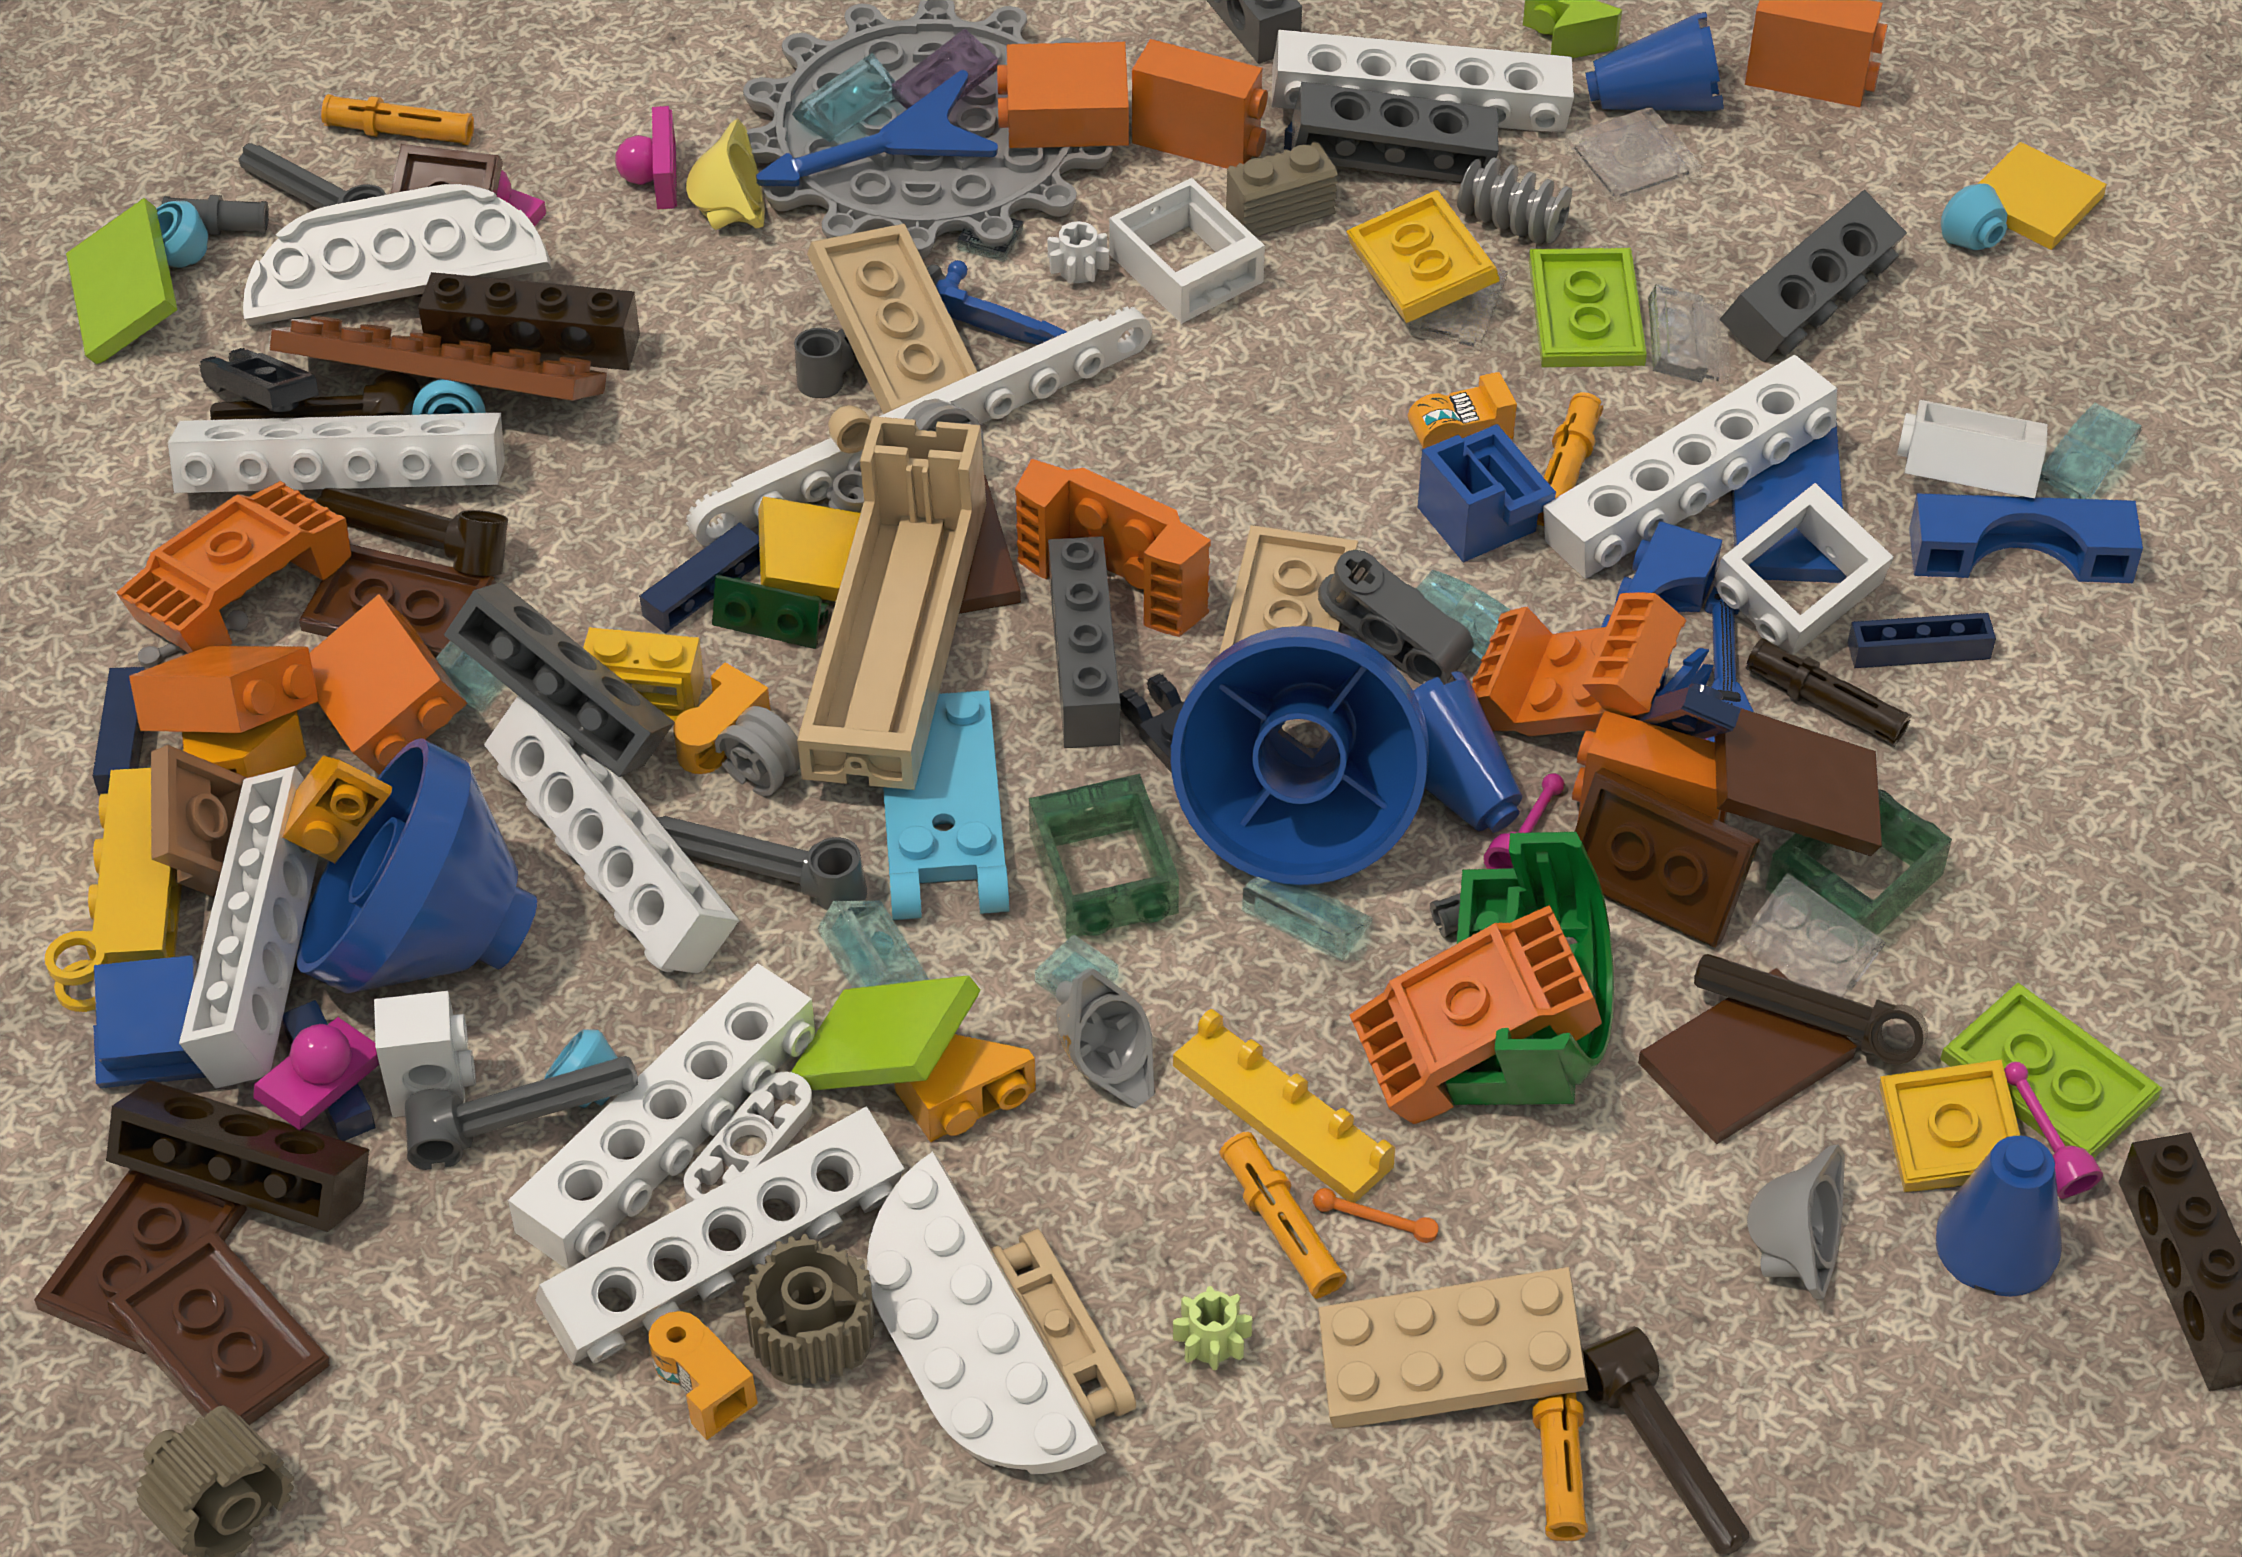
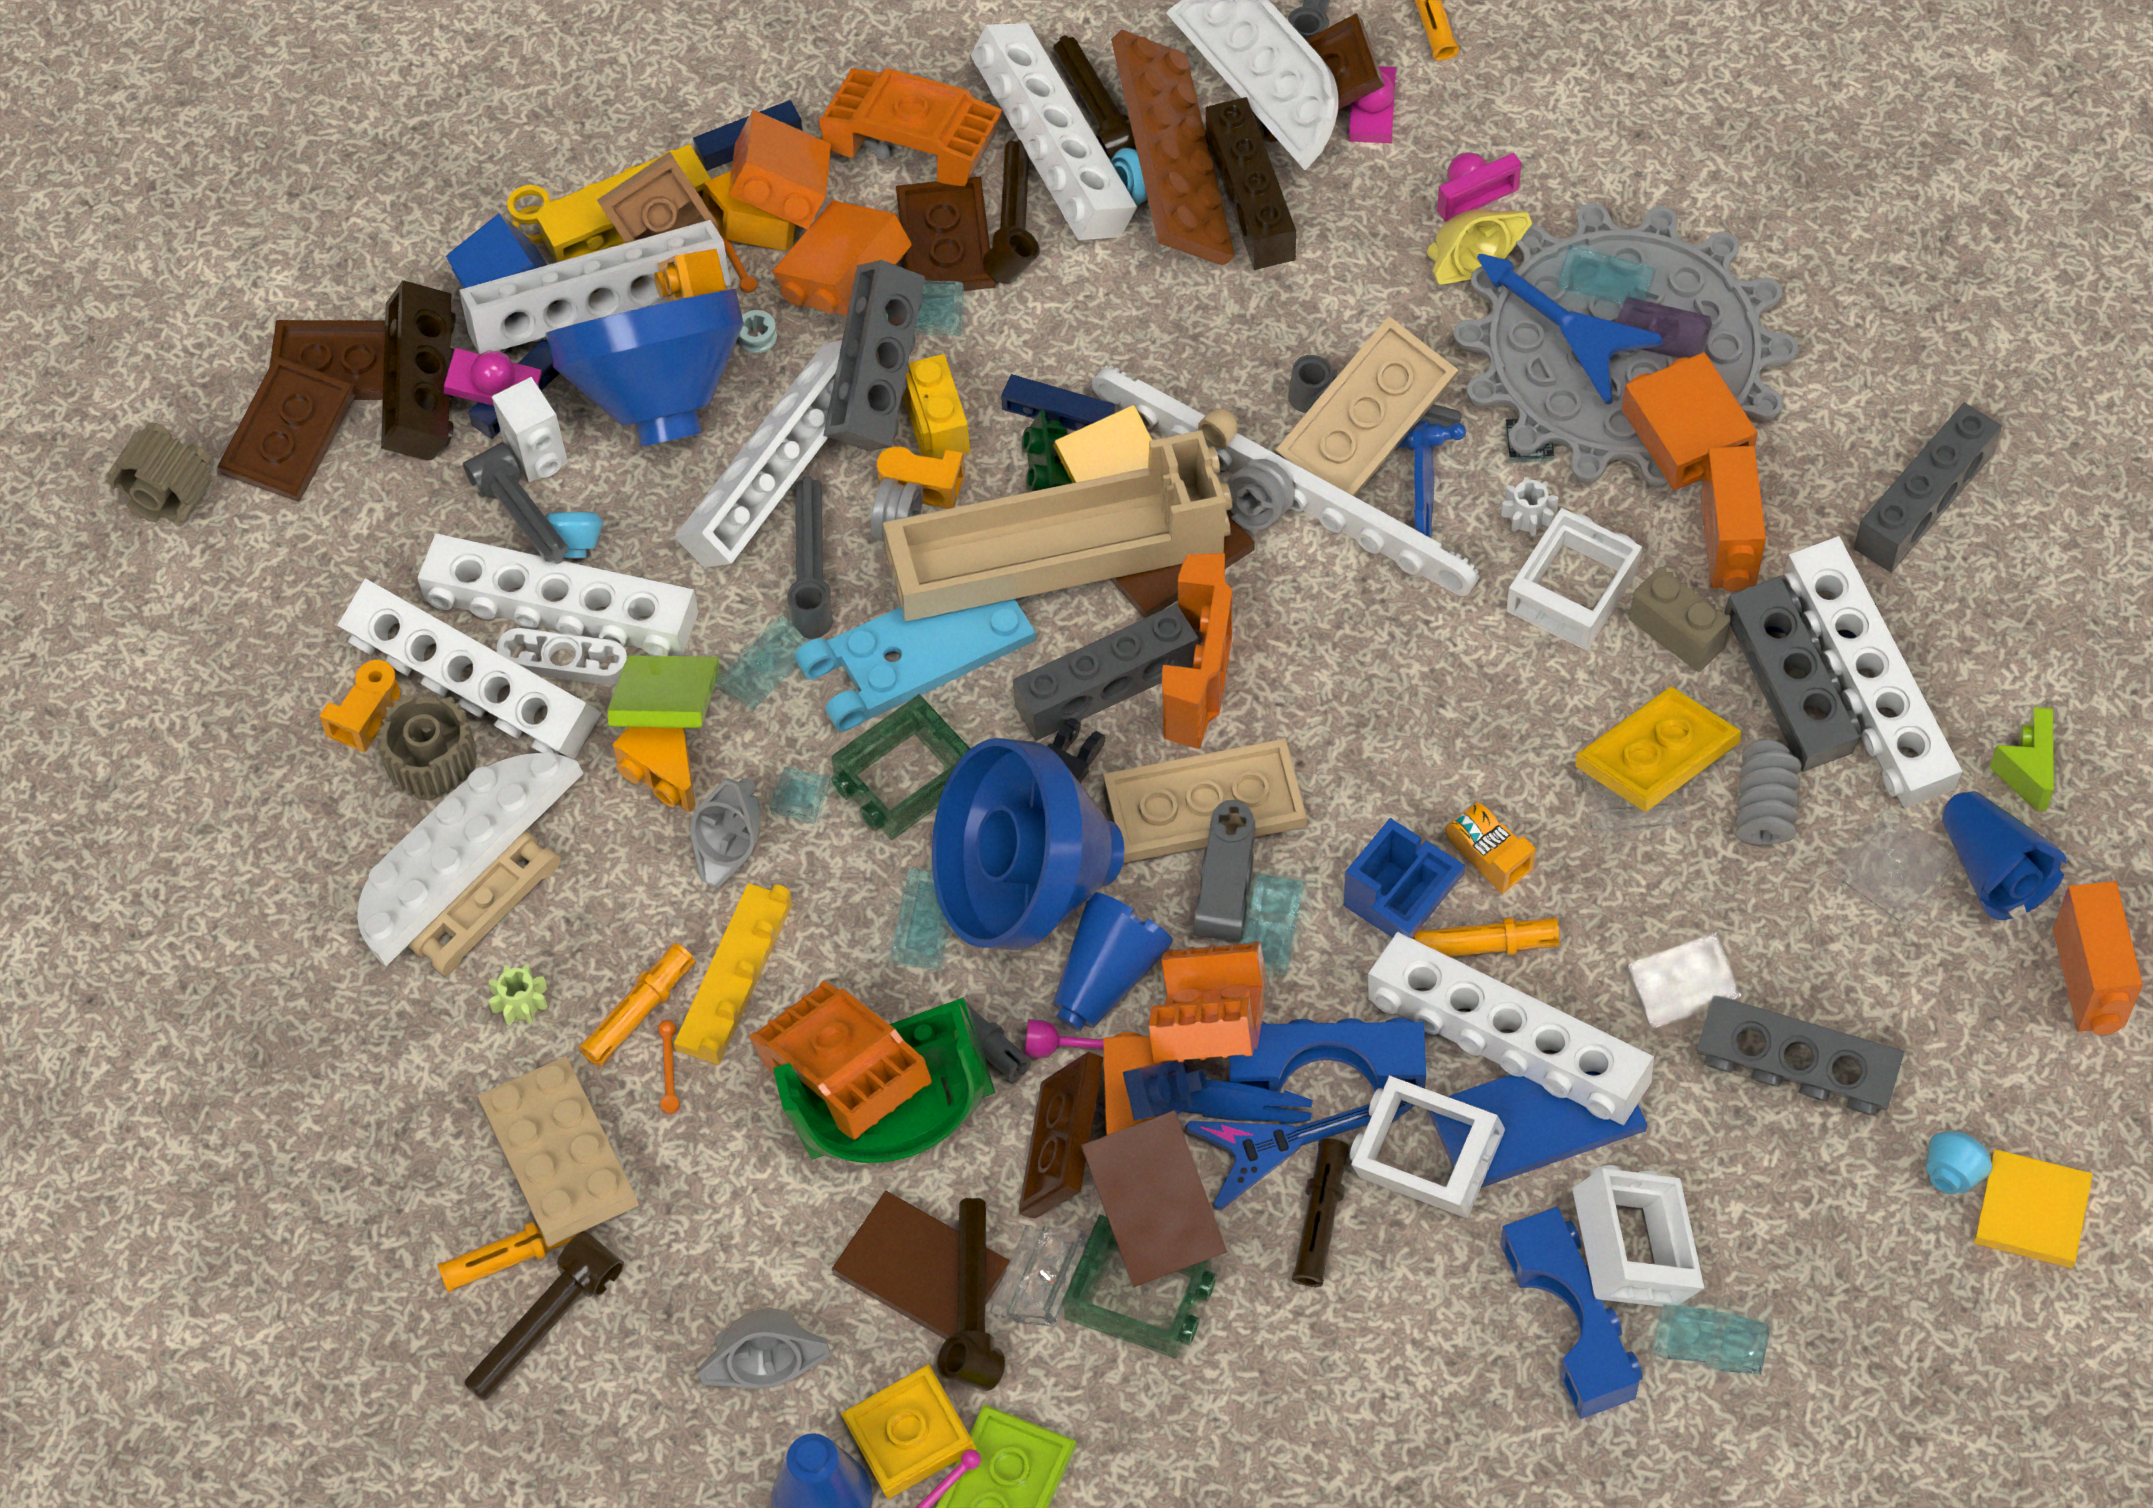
camera: 70 degrees right, 10 degrees up
black hinge [199,348,319,412] -> none
lime tile [1529,248,1647,368] -> none
dark blue piece [1847,613,1996,668] -> none

